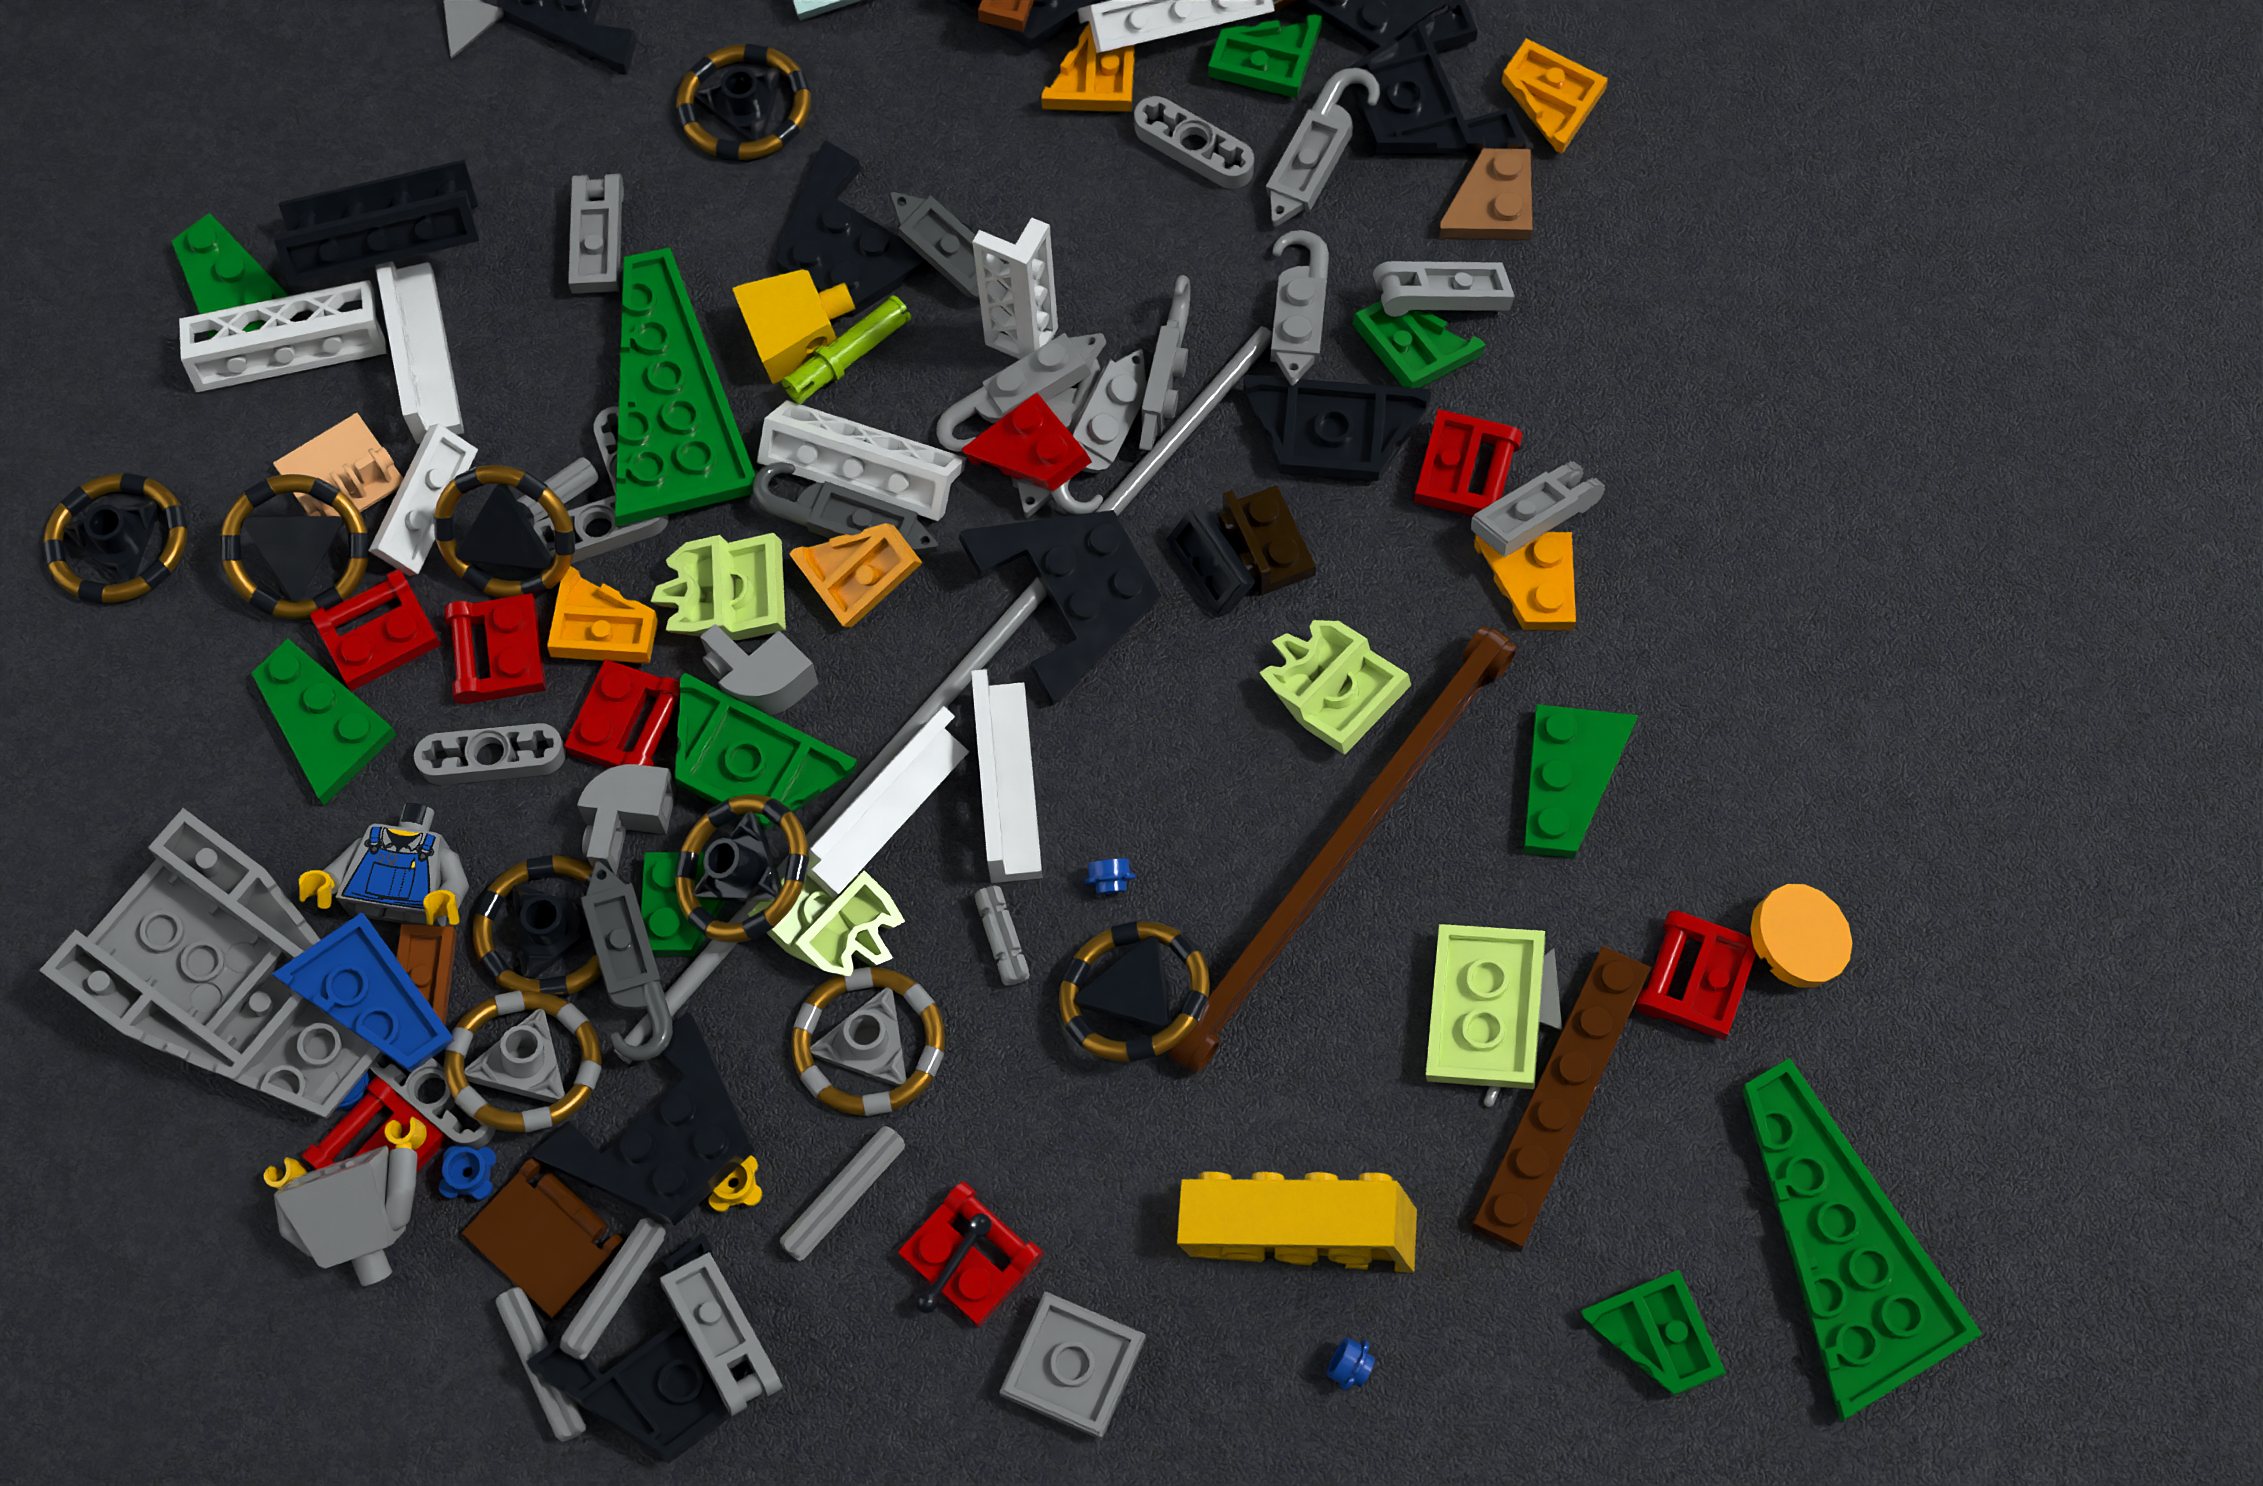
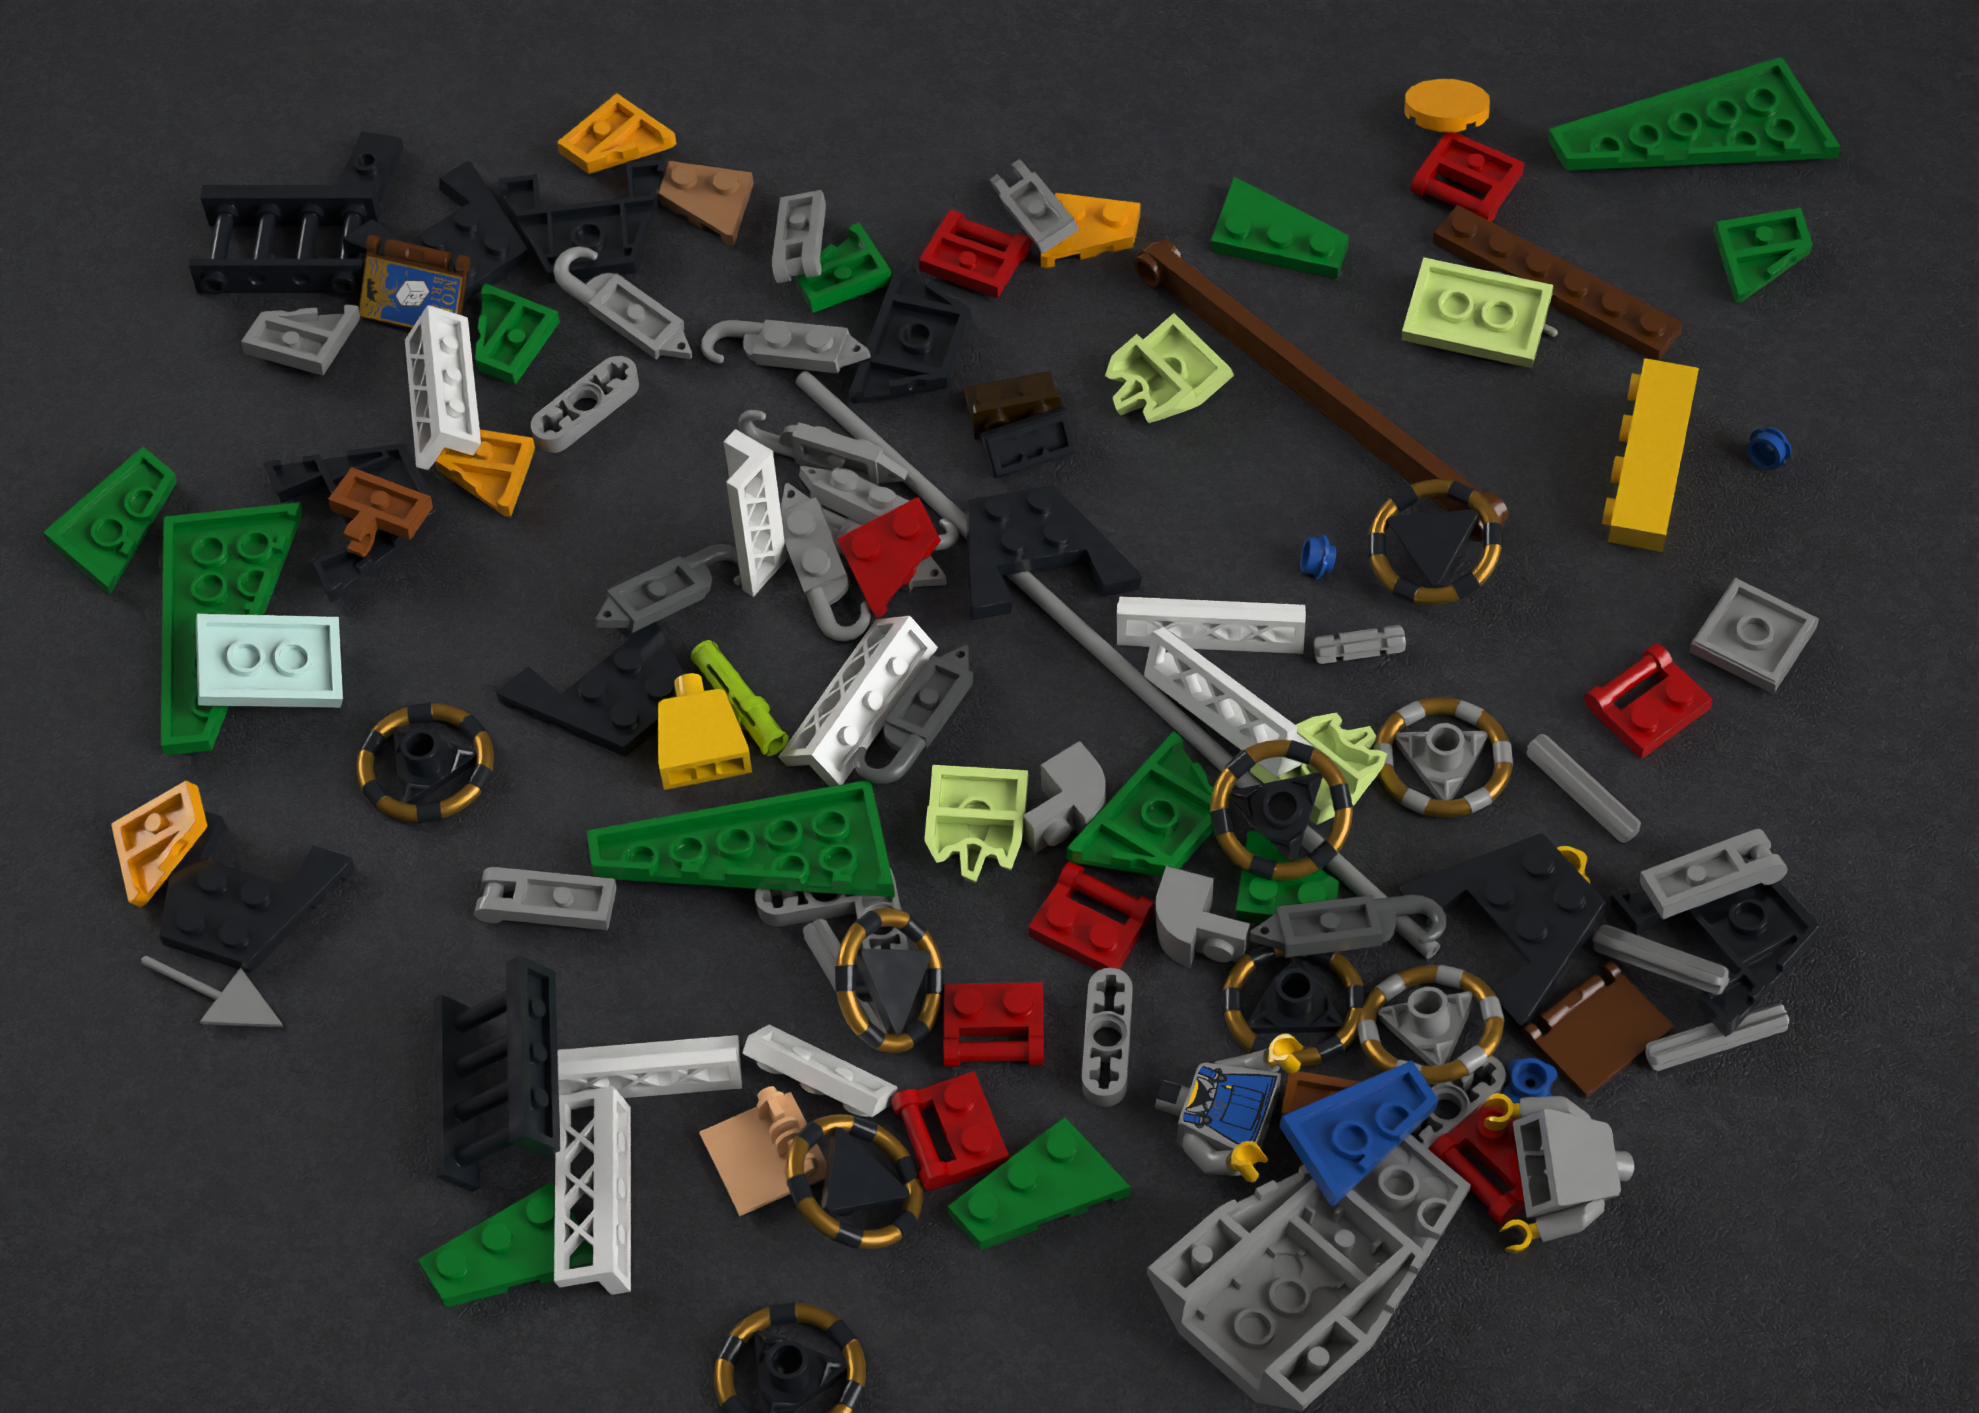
camera: 80 degrees left, 10 degrees down
light orange wing [547,566,658,663] -> none
light orange wing [789,523,922,628] -> none
black hinge [916,1214,991,1313] -> none

